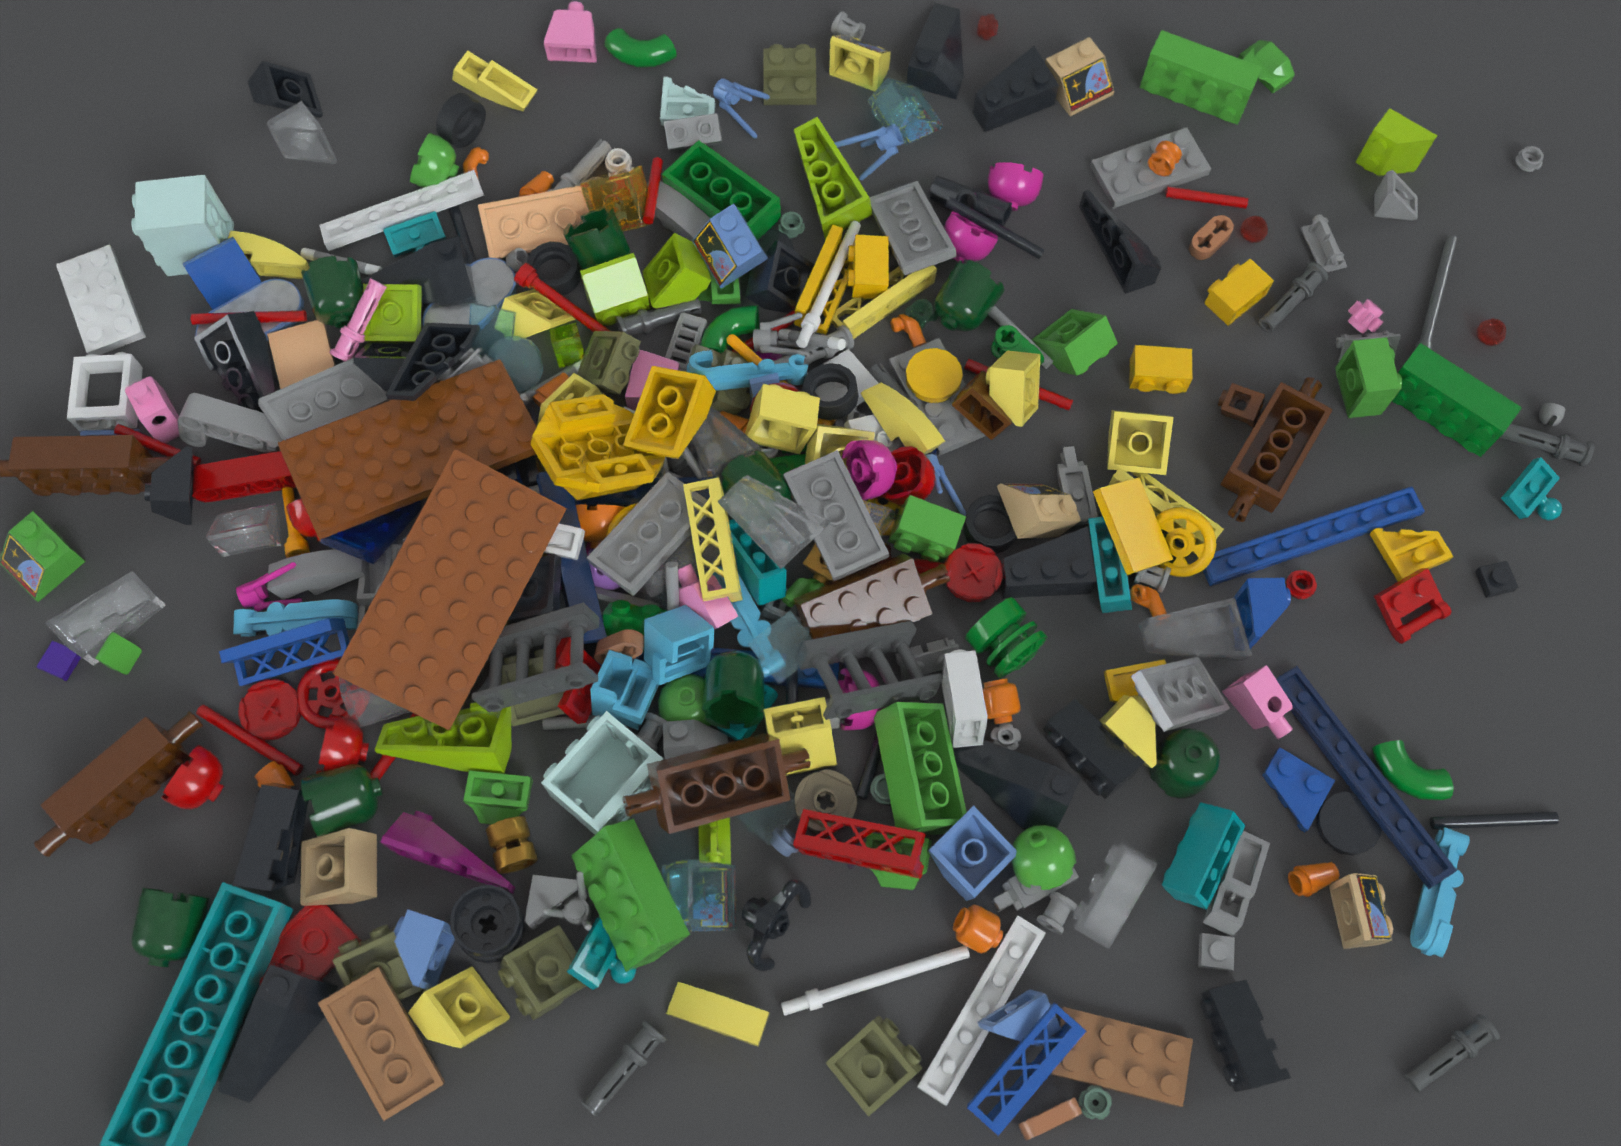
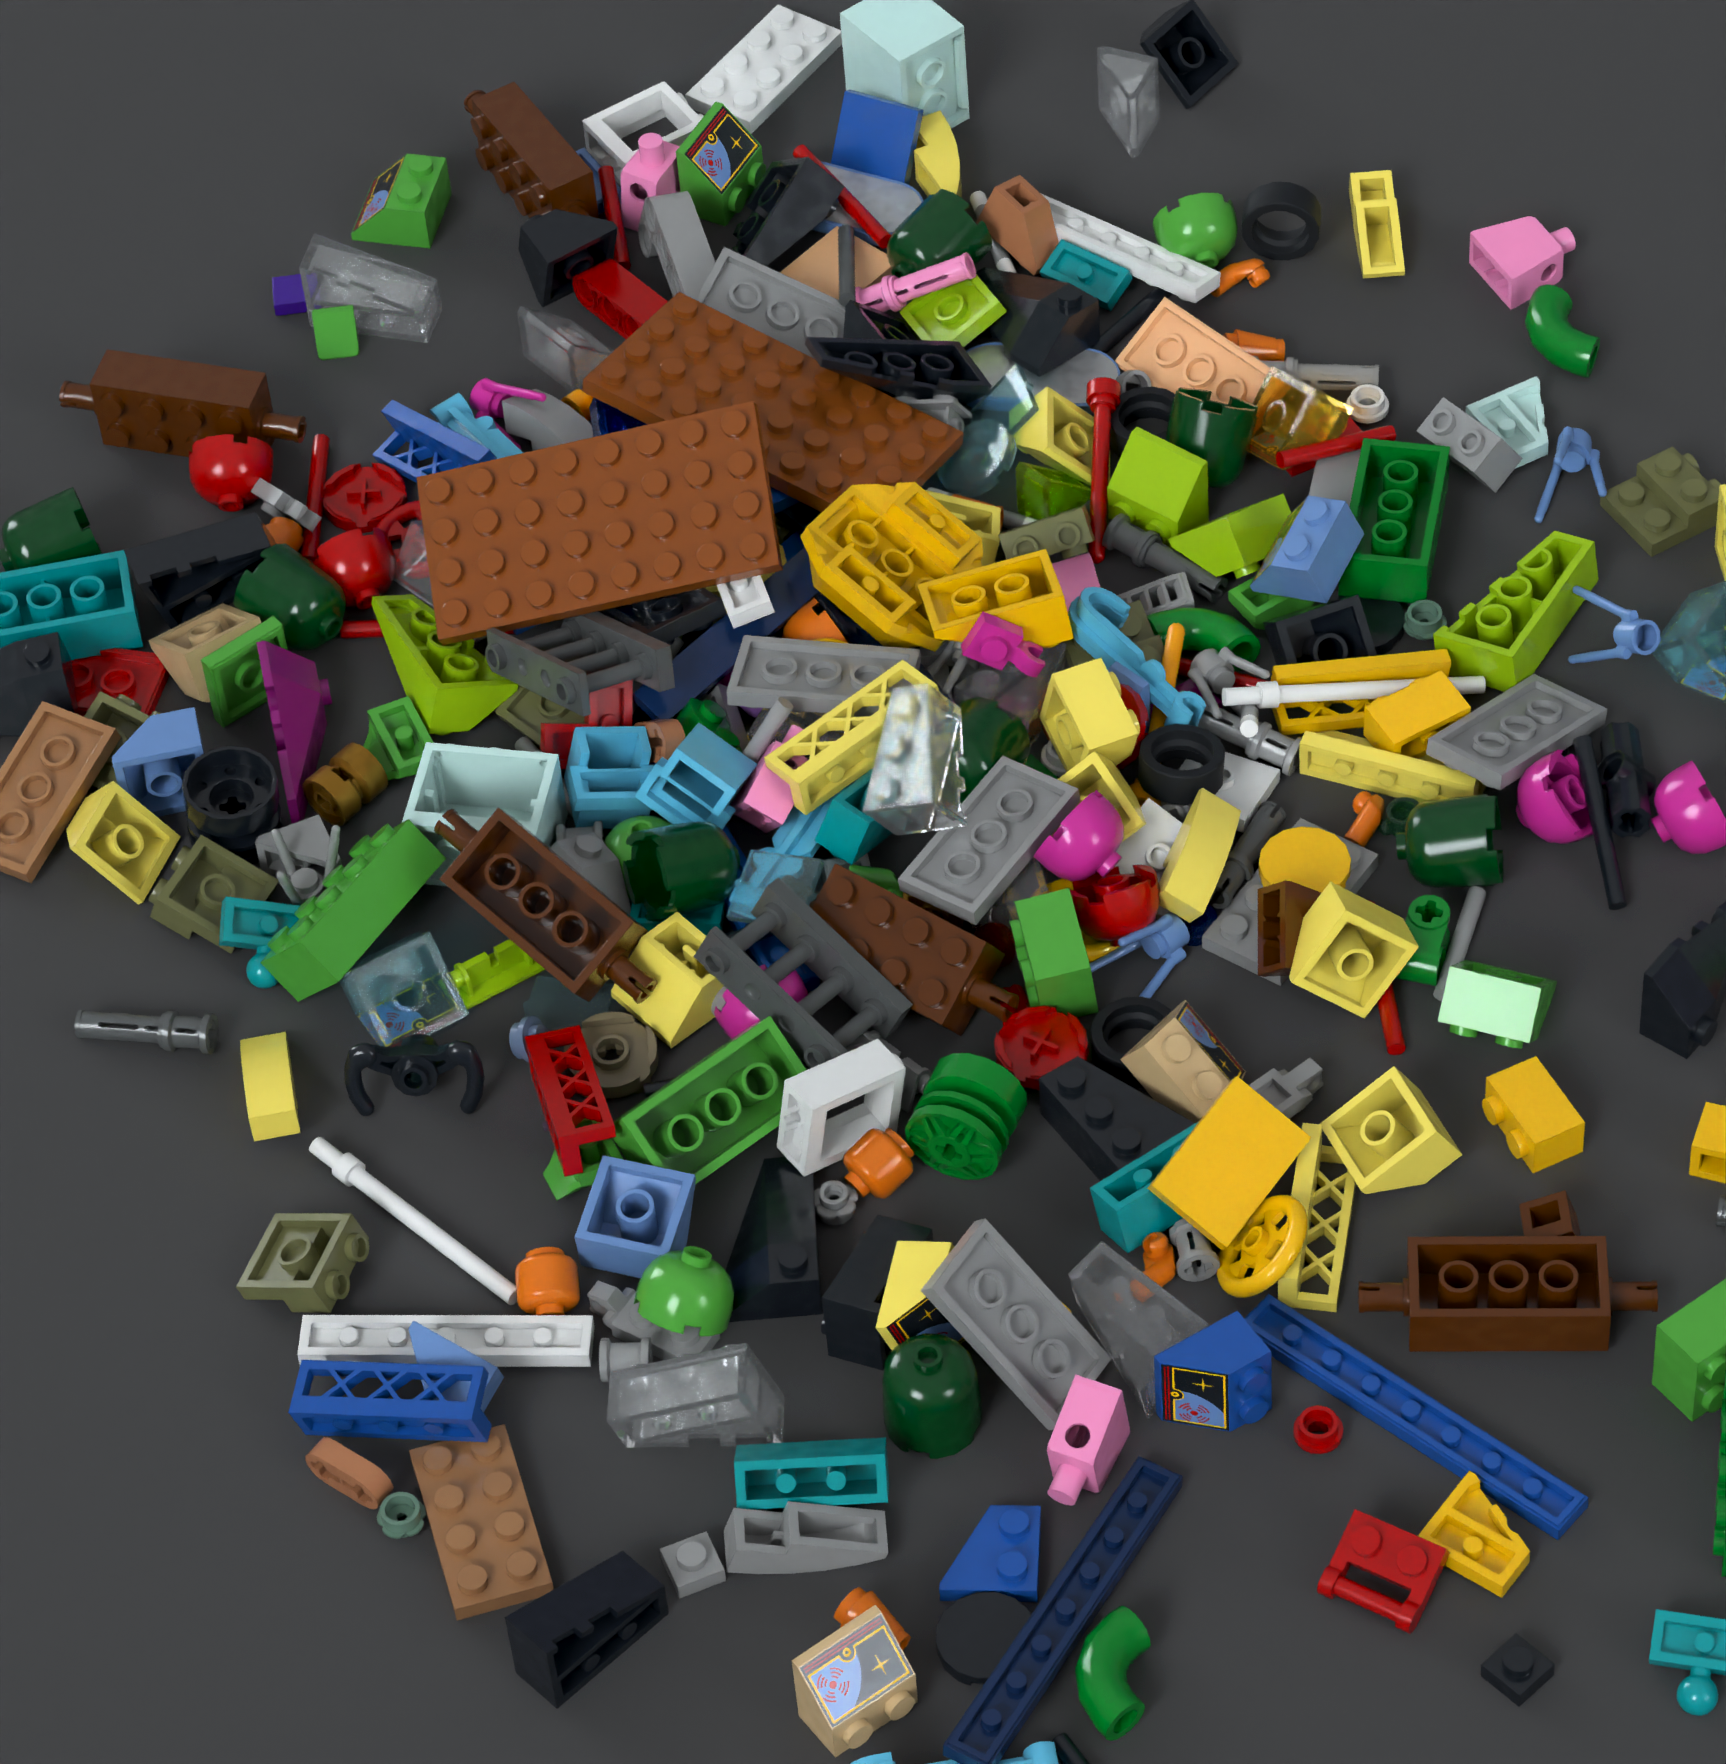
camera: 65 degrees right, 20 degrees down
none -> bright green tile [201,616,288,728]
none -> light grey plate [250,478,322,532]
none -> slope [676,102,766,226]
none -> dark grey bar [838,225,856,307]
none -> dark pink plate [961,612,1046,678]
none -> nougat slope [976,175,1059,276]

